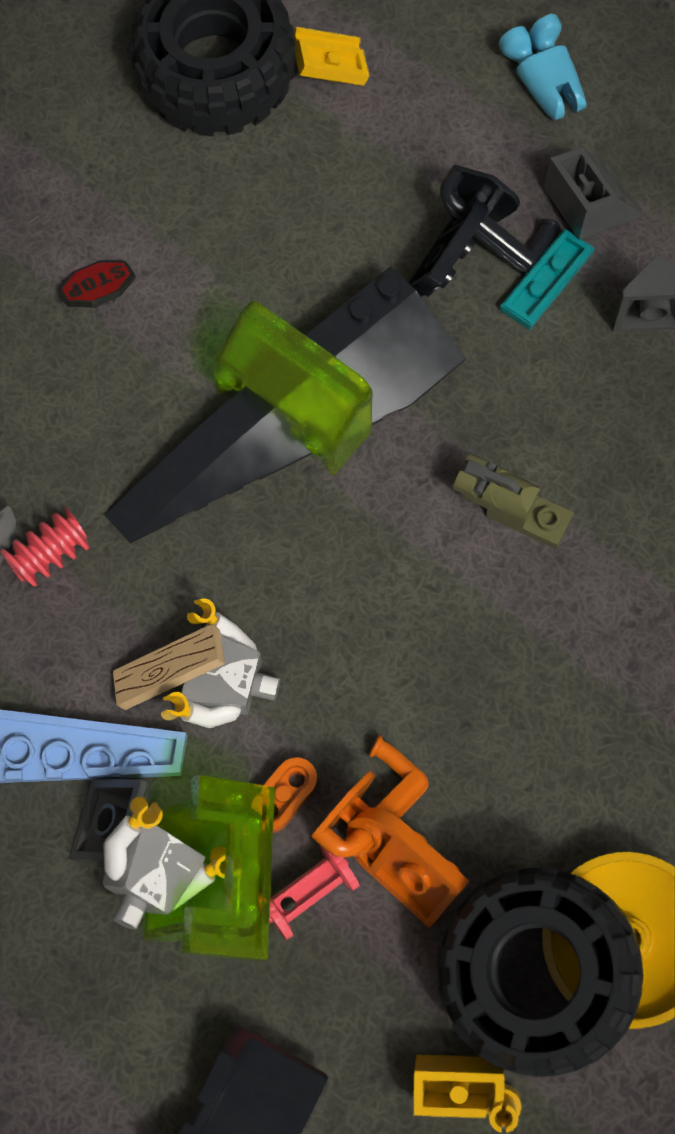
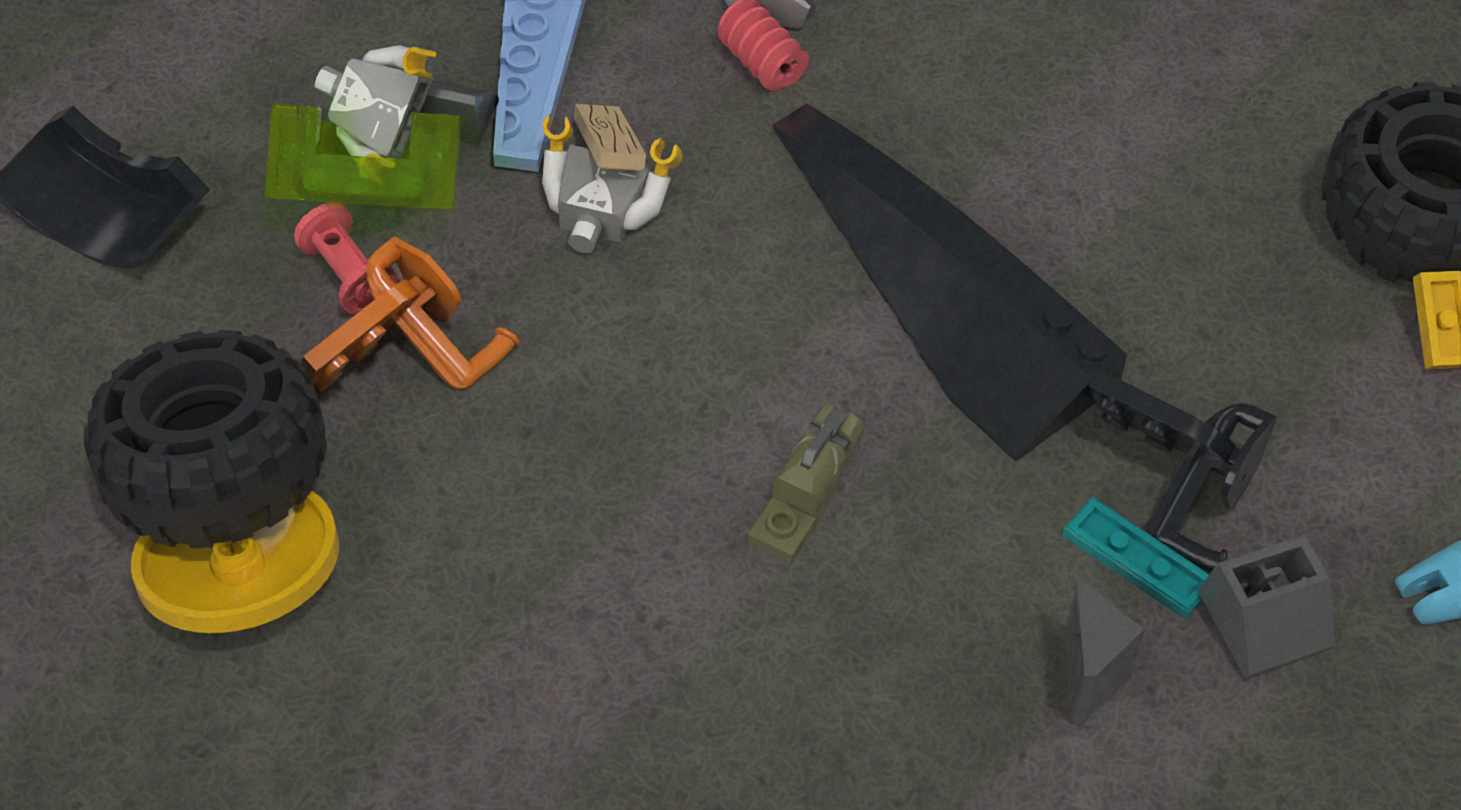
camera: 90 degrees right, 15 degrees down
piece [58,260,136,308] -> none
clear neon green windscreen [212,301,373,477] -> none
orange plate [249,757,317,833] -> none
yellow hinge [414,1054,521,1133] -> none

